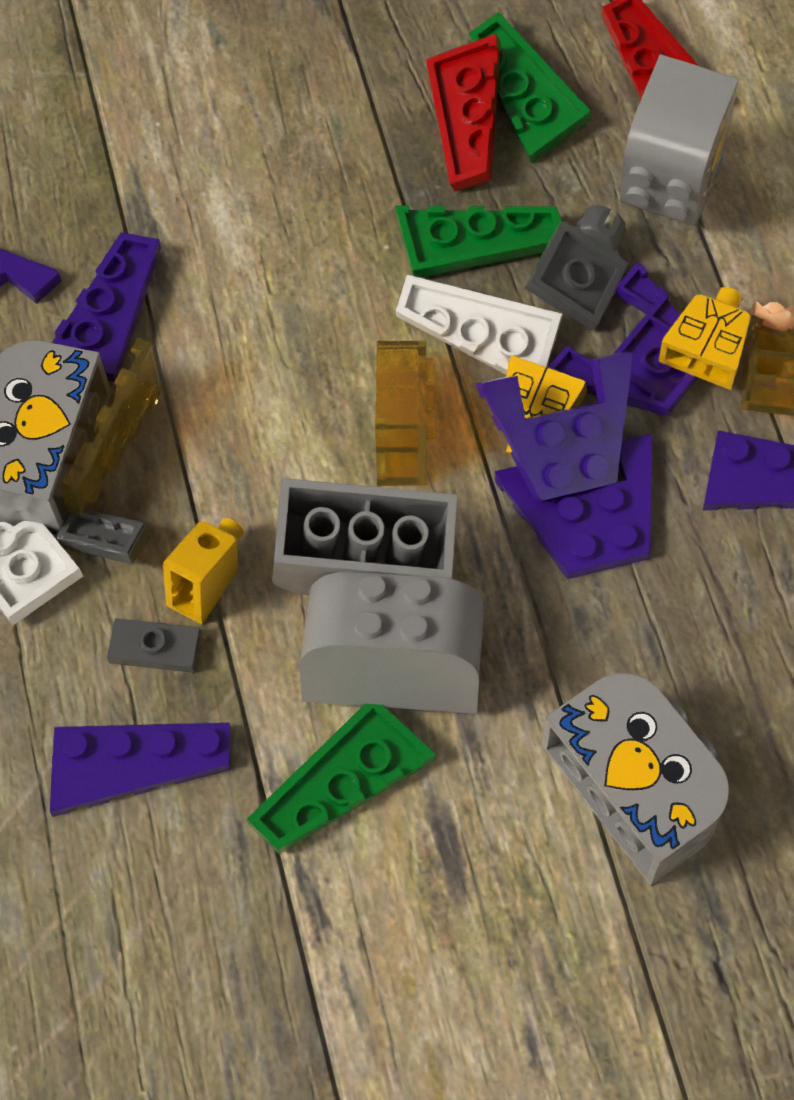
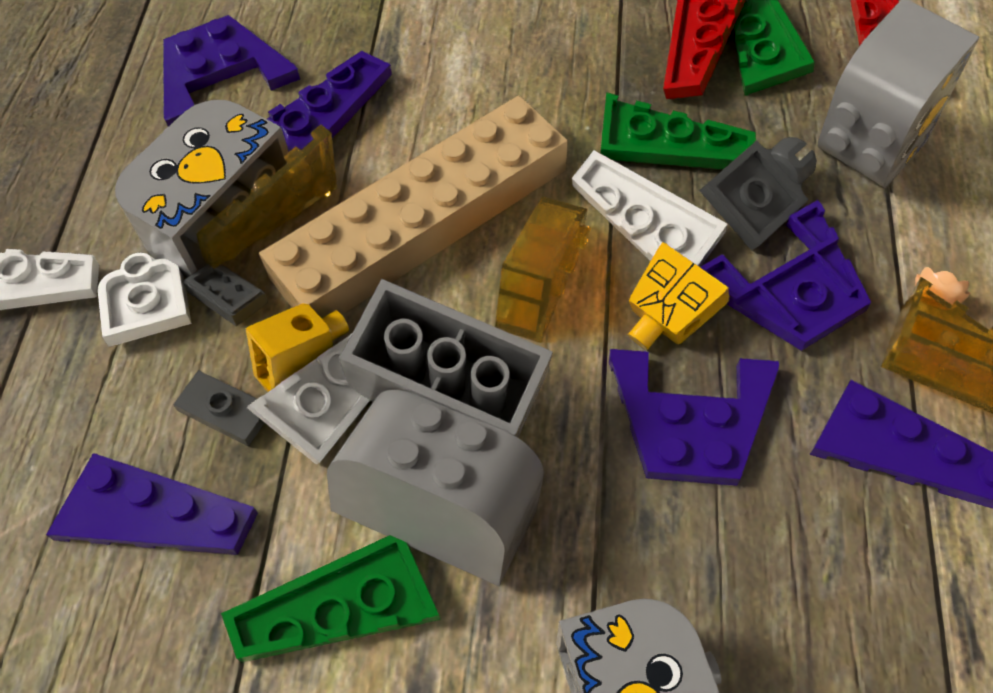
camera: 20 degrees right, 5 degrees down
dark purple wing [476,352,633,501] -> none
yellow torso [659,287,751,390] -> none
none -> white wing [247,333,370,464]
none -> tan brick [259,95,568,318]

